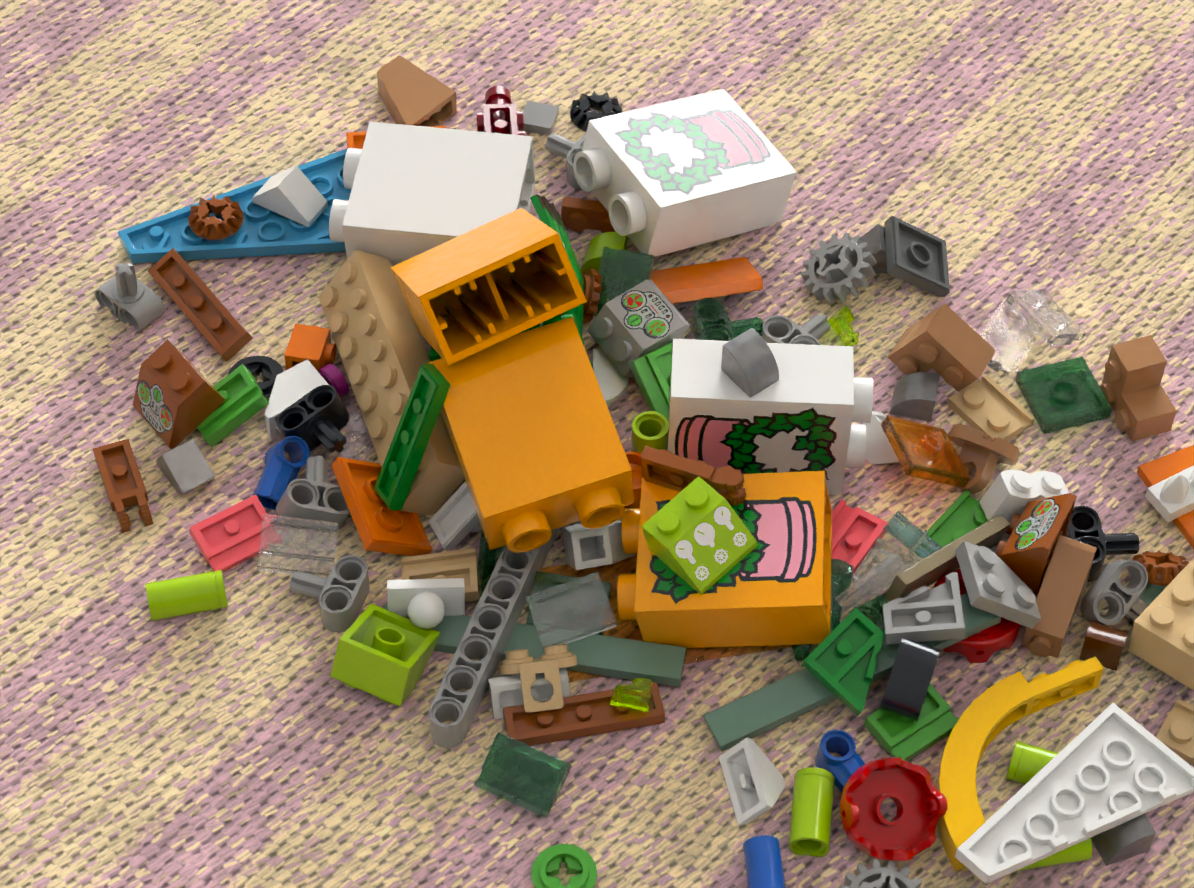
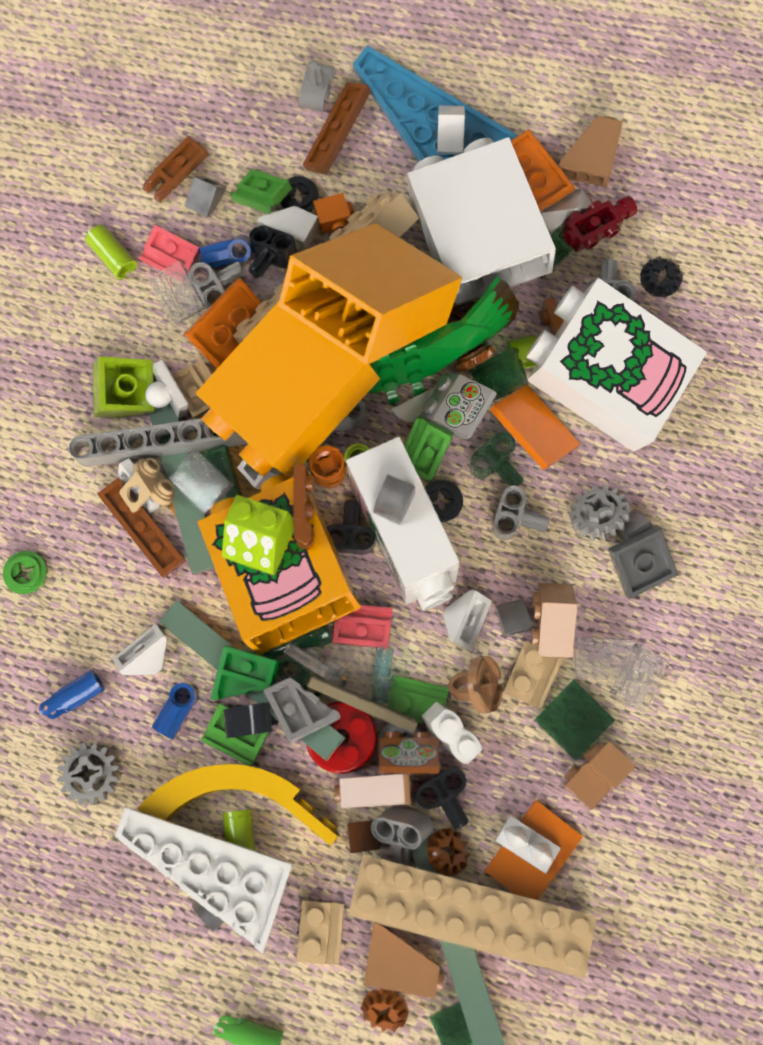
camera: 70 degrees right, 25 degrees up
dark orange slope [133,339,225,449] -> none
dark orange gear [188,195,244,240] -> none
light grey beam [290,555,370,633] -> none
magenta tile [318,363,349,398] -> none
green tile [374,364,451,510] -> none
clear green plate [474,732,572,818] -> none
light grey tile [523,101,559,135] -> none
clear neon green tile [610,678,652,712] -> none
lime pin [789,767,834,857] -> none
clear neon green tile [828,305,859,347] -> none
red plate [840,757,948,861] -> none
clear orange plate [881,416,971,488] -> none
light grey plate [955,541,1041,629] -> none

